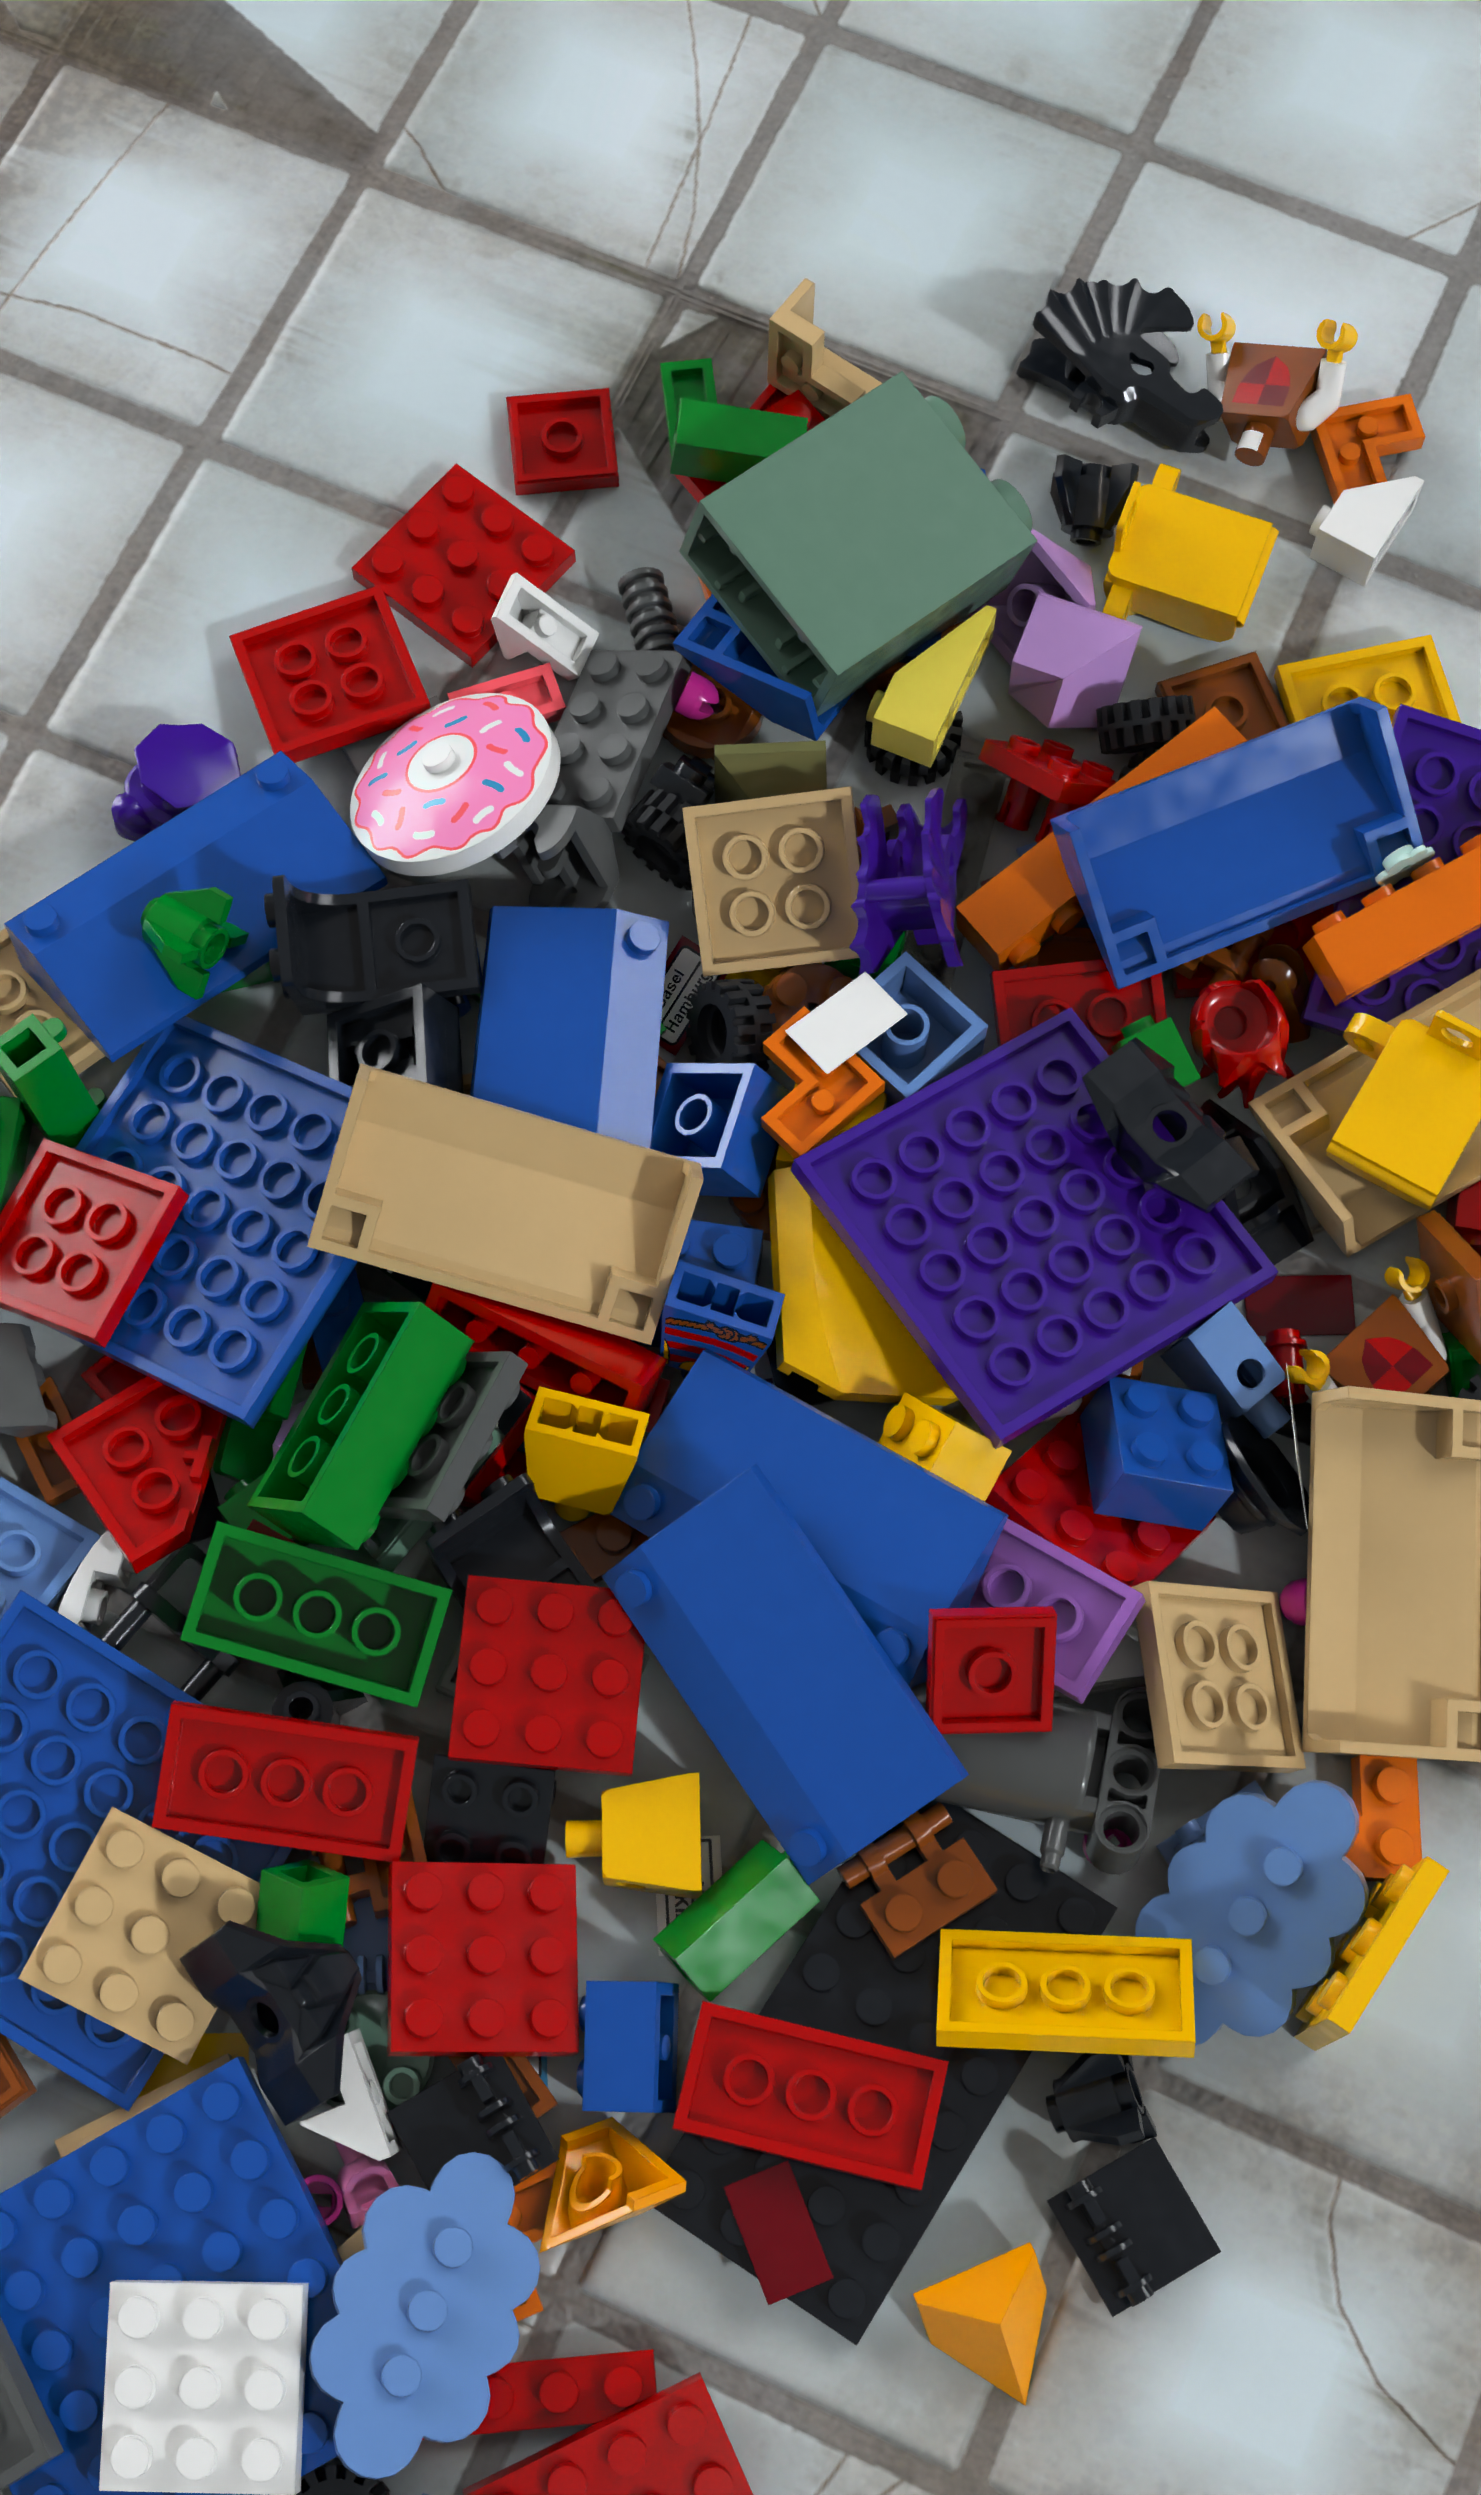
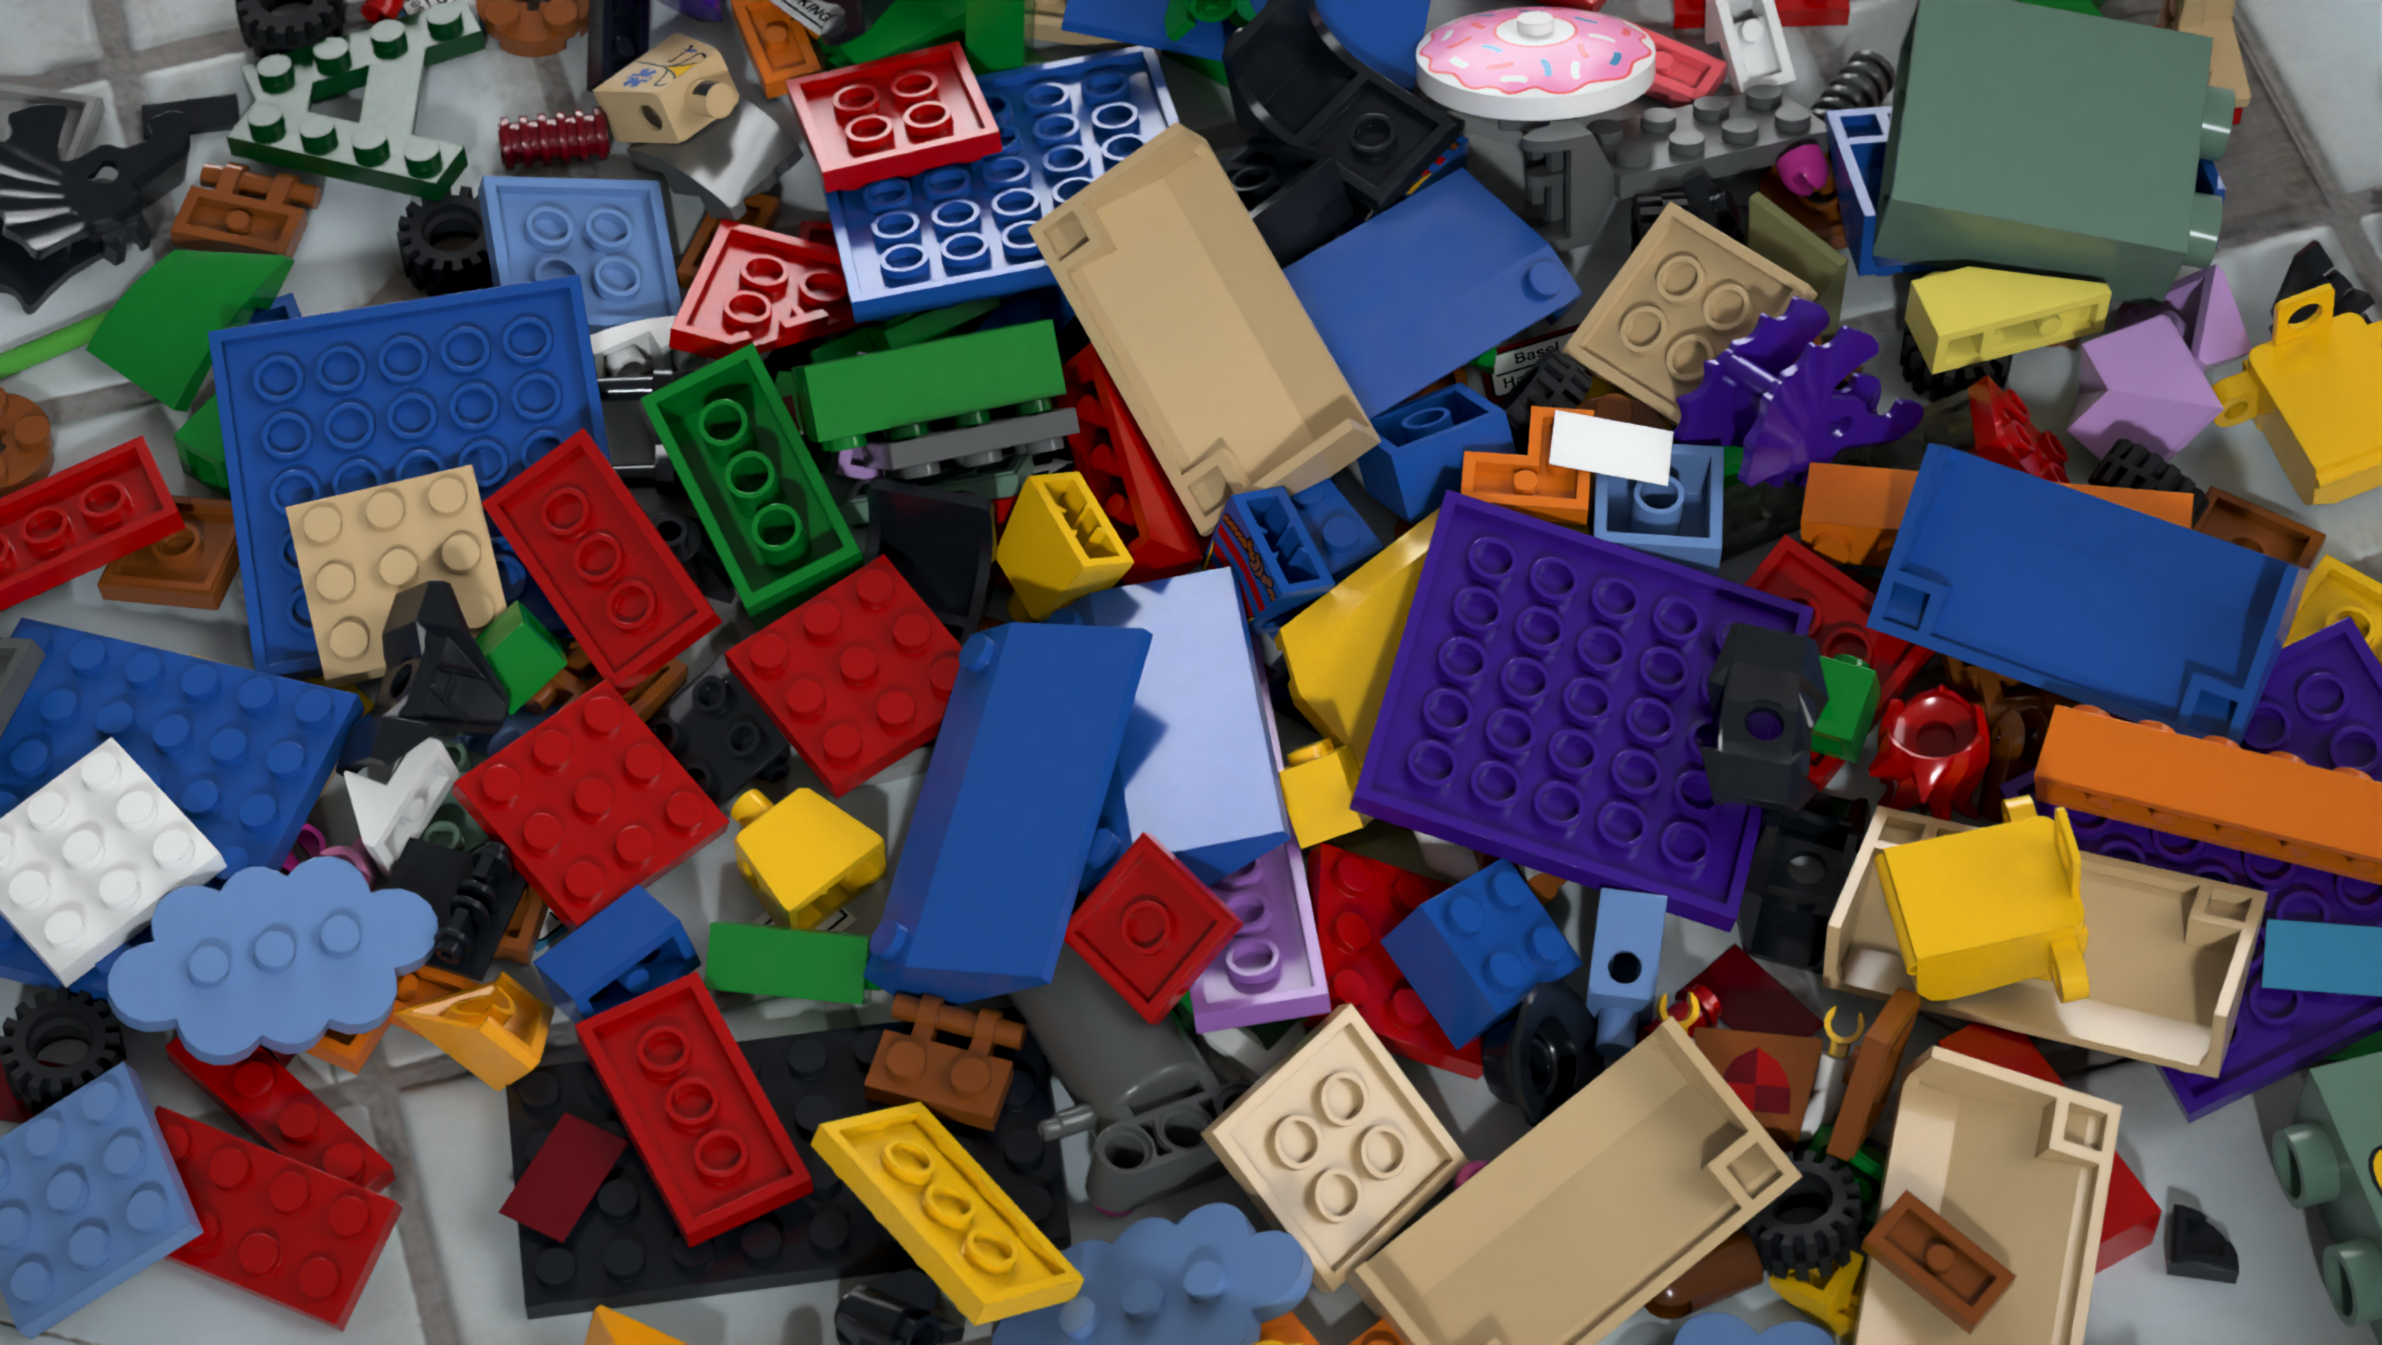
camera: 50 degrees right, 15 degrees down
white sticker [1286,1363,1308,1529] -> none
light aqua plant [1375,844,1435,887] -> none

